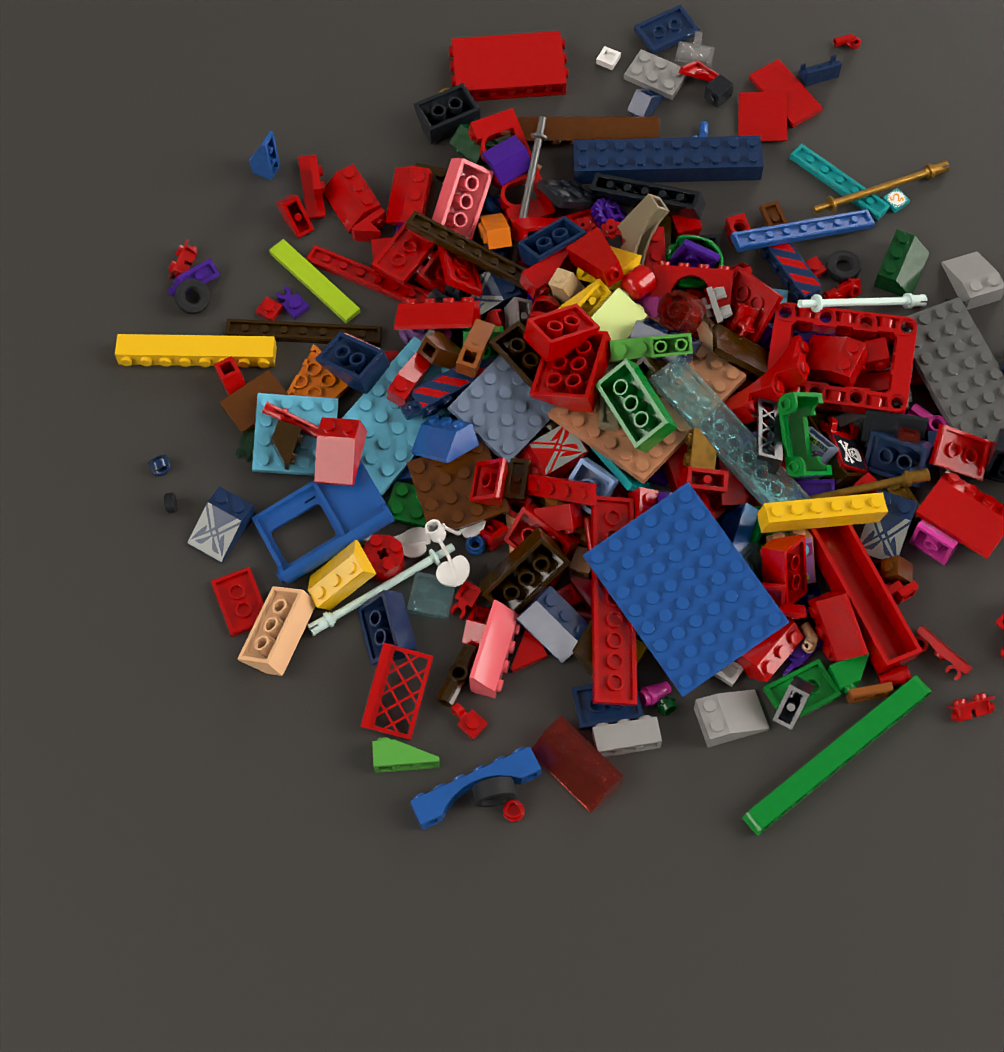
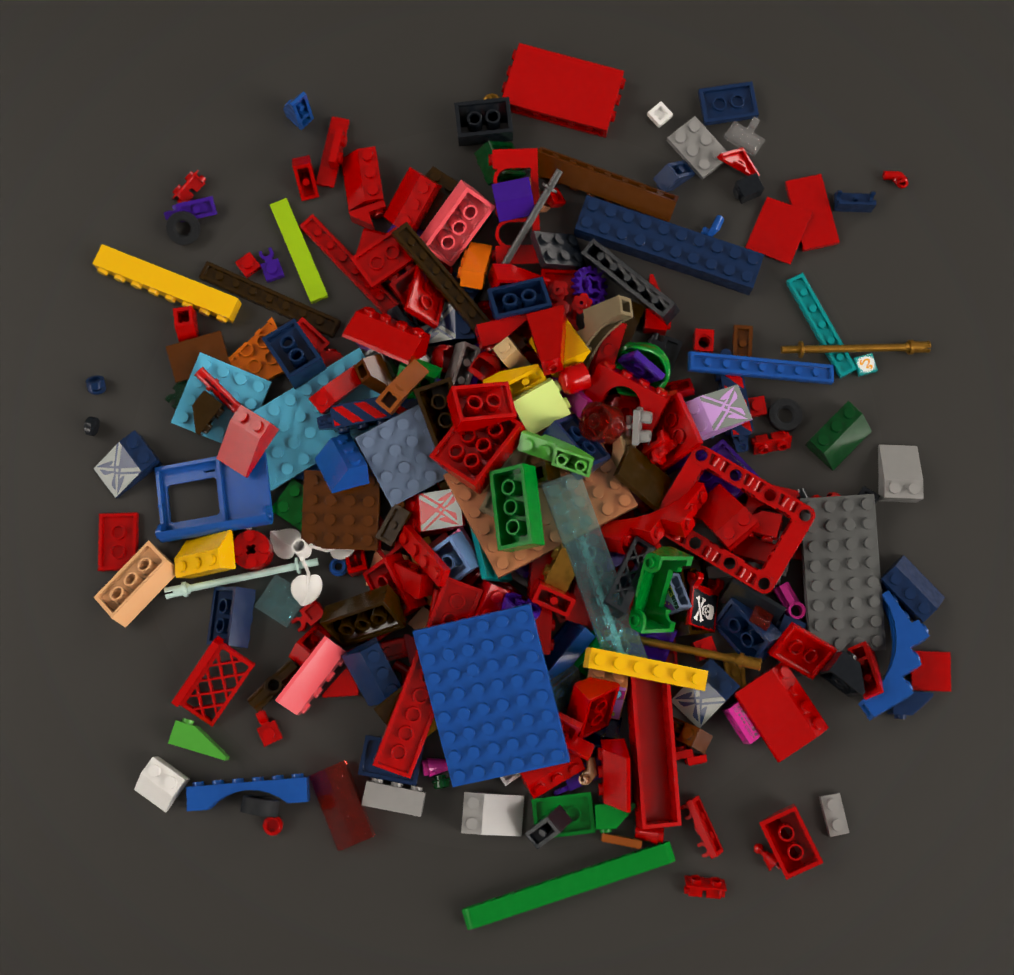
camera: 20 degrees right, 15 degrees up
red slope [469,458,508,507] -> none
blue plate [484,196,501,214] -> none
light aqua bar [797,293,927,312] -> none
none -> white slope [134,756,190,812]
none -> red plate [542,188,566,208]
none -> lavender slope [685,384,753,441]

